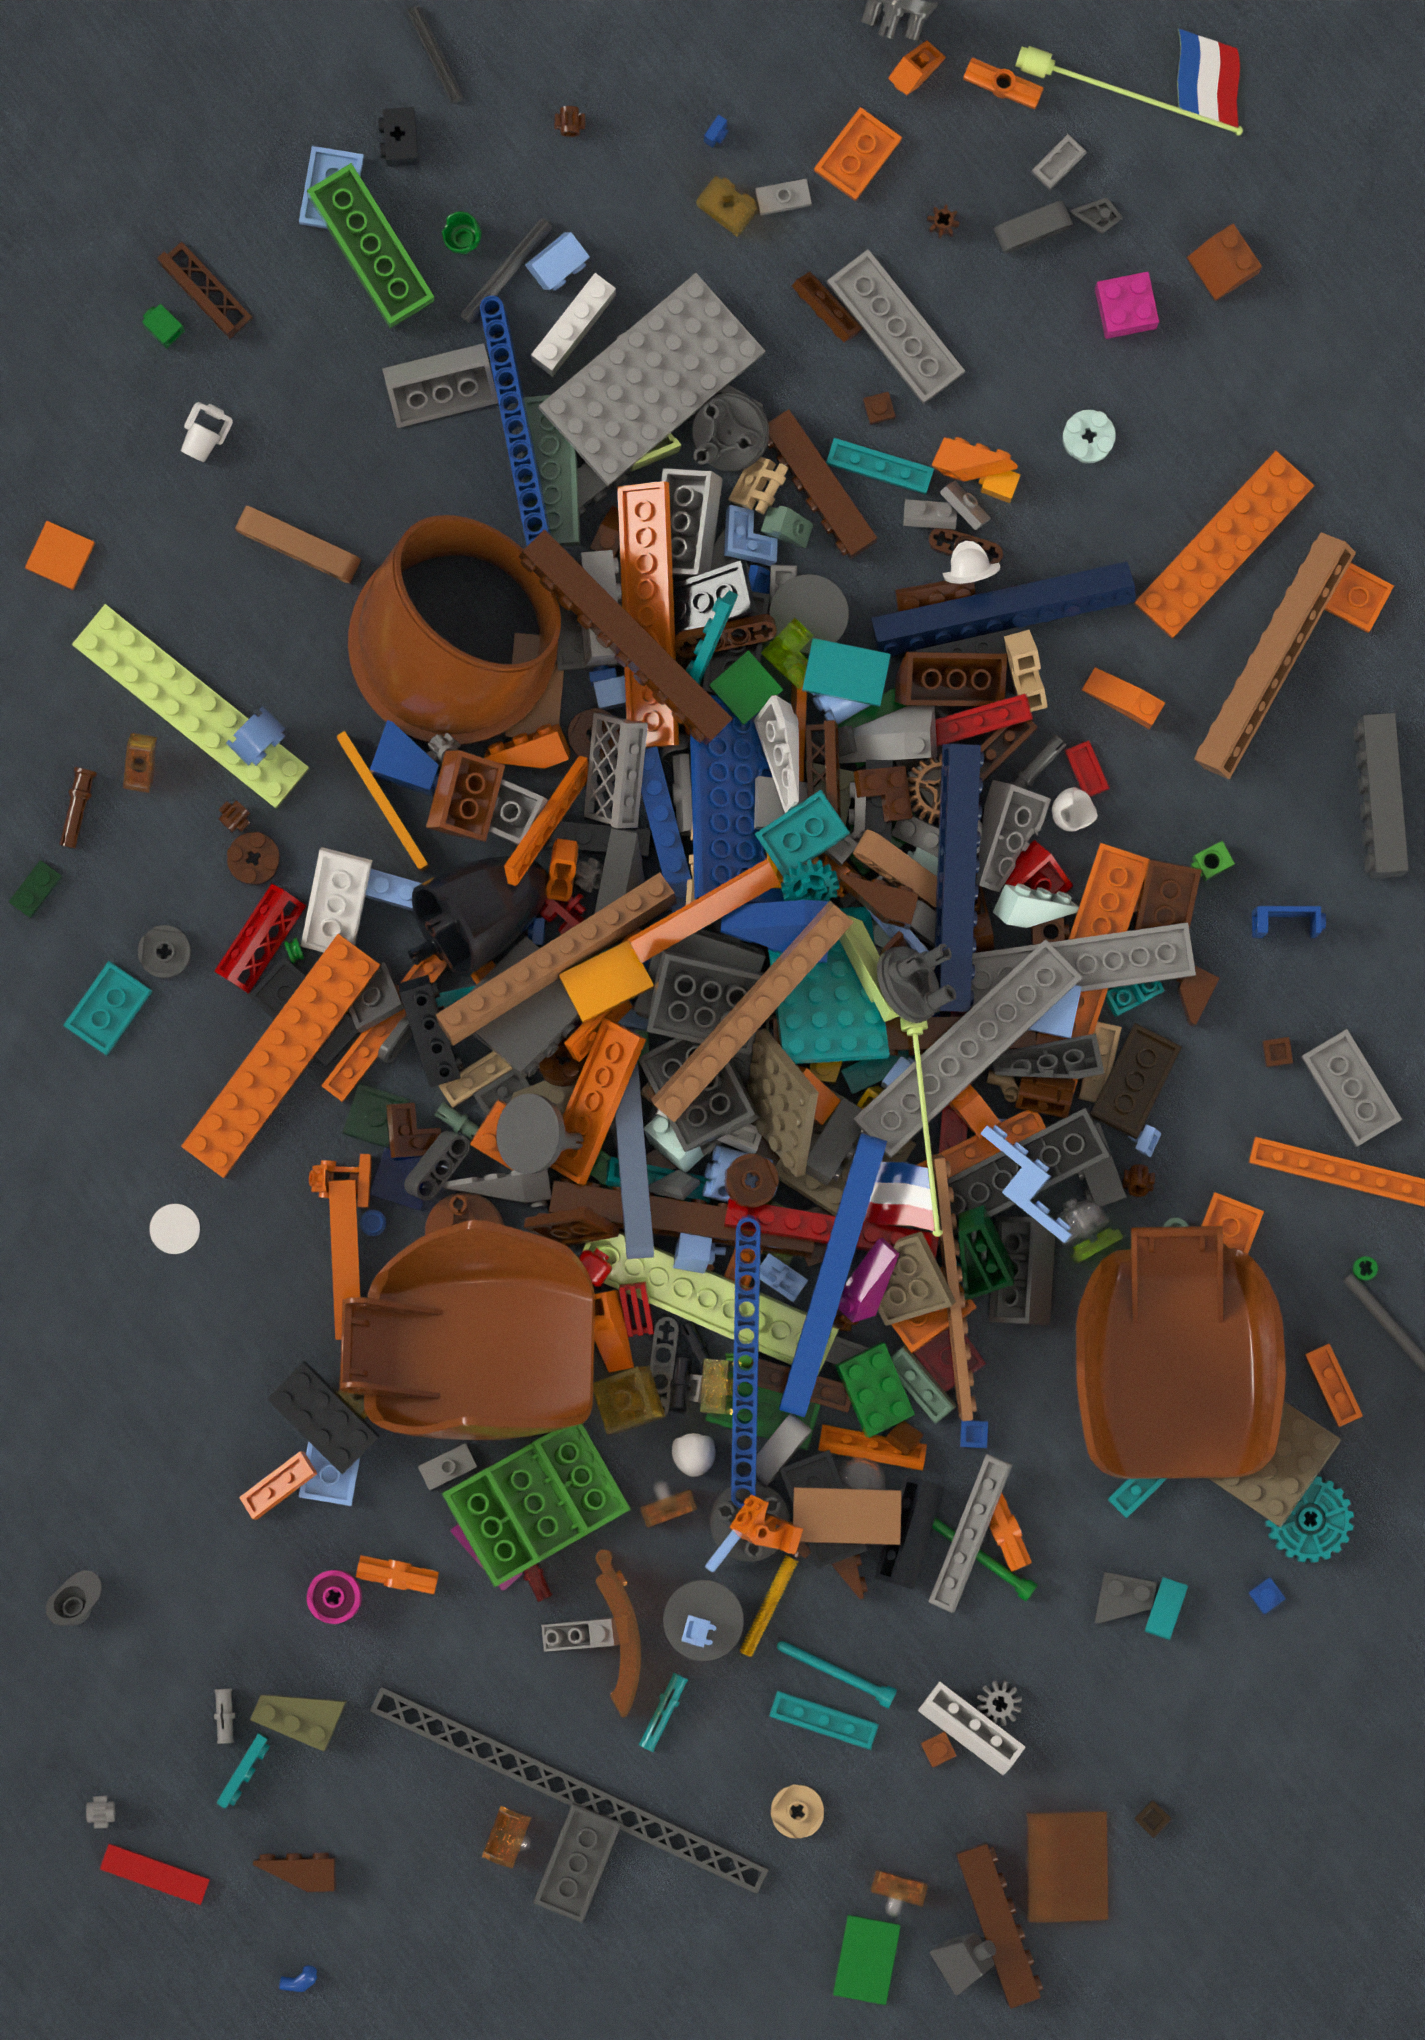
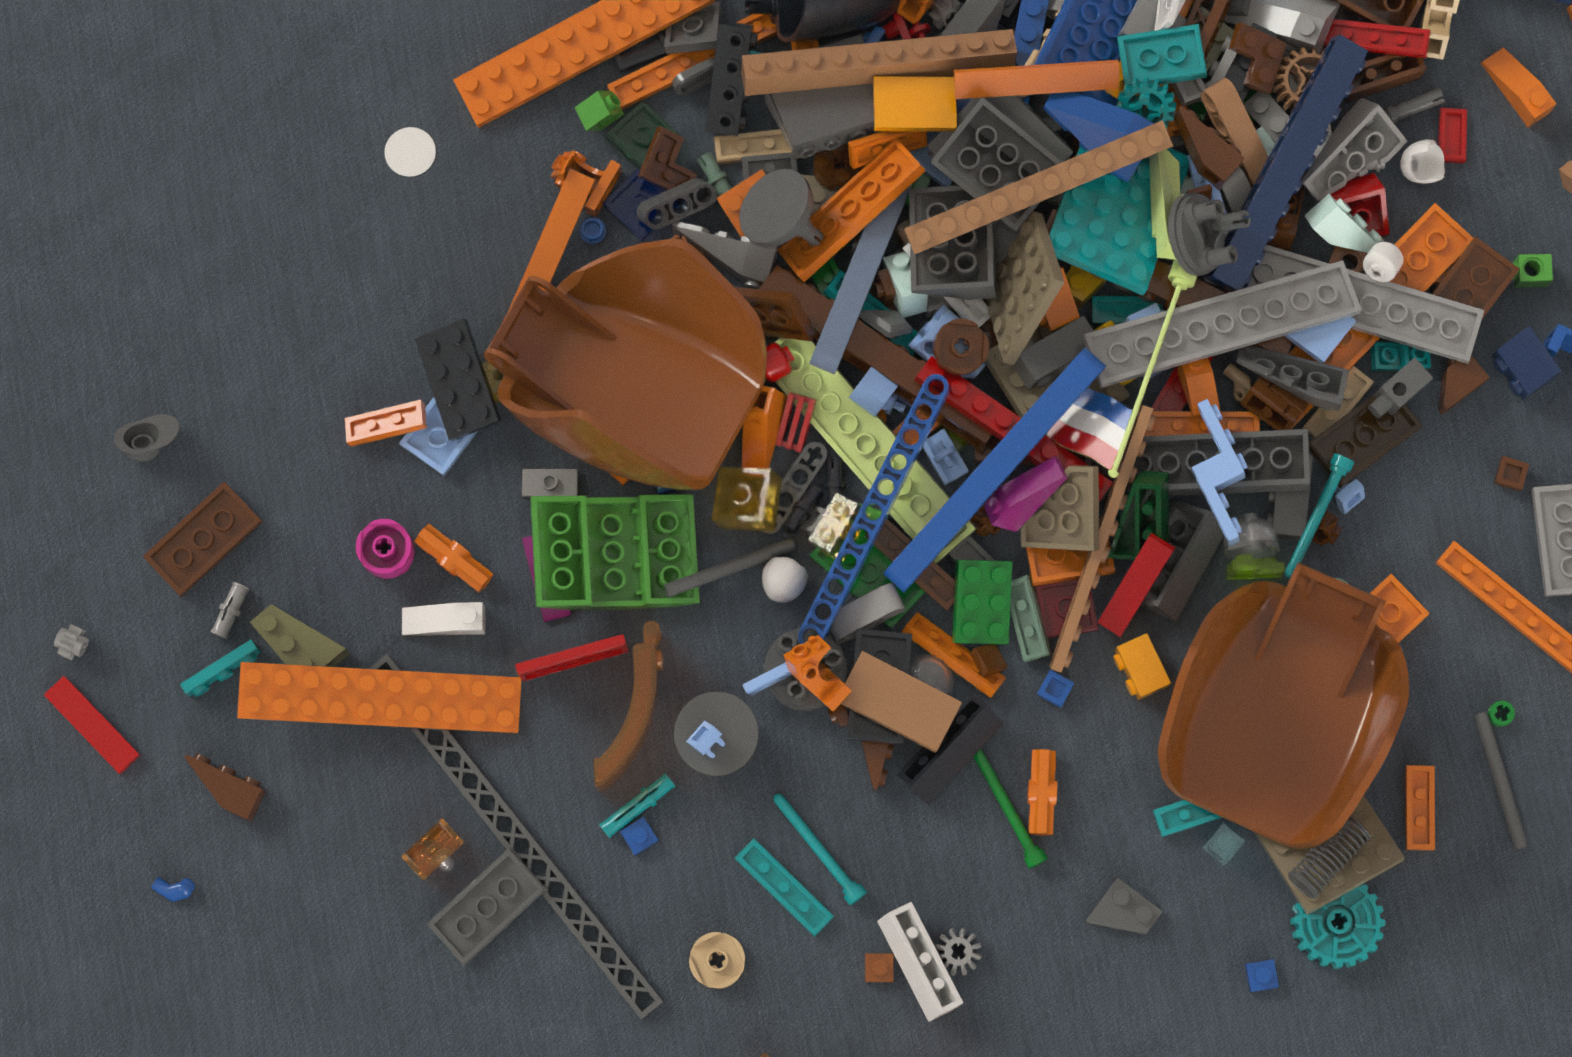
camera: 30 degrees right, 5 degrees down
clear red pin [523,1564,553,1602] -> none
light grey slope [541,1616,629,1652] -> none
clear orange piece [640,1480,697,1528] -> none
yellow axle [739,1556,798,1657] -> none
light grey tile [929,1454,1013,1613] -> none
teal slope [1145,1577,1188,1640] -> none
none -> reddish brown plate [143,481,262,597]
none -> orange plate [237,662,521,733]
none -> white slope [402,602,485,636]
none -> red tile [515,634,628,682]
none -> bright green brick [575,91,624,131]
none -> blue plate [620,816,658,856]
none -> dark grey piece [664,538,796,598]
none -> reddish brown plate [872,269,896,306]
none -> red tile [1097,533,1175,637]
none -> light orange brick [1113,633,1171,700]
none -> clear light blue brick [1202,823,1245,865]
none -> teal piece [1285,453,1354,579]
none -> dark grey piece [1288,816,1371,899]
none -> white head [1363,242,1403,282]
none -> dark grey torso [1368,358,1433,418]
none -> dark blue slope [1492,326,1561,400]

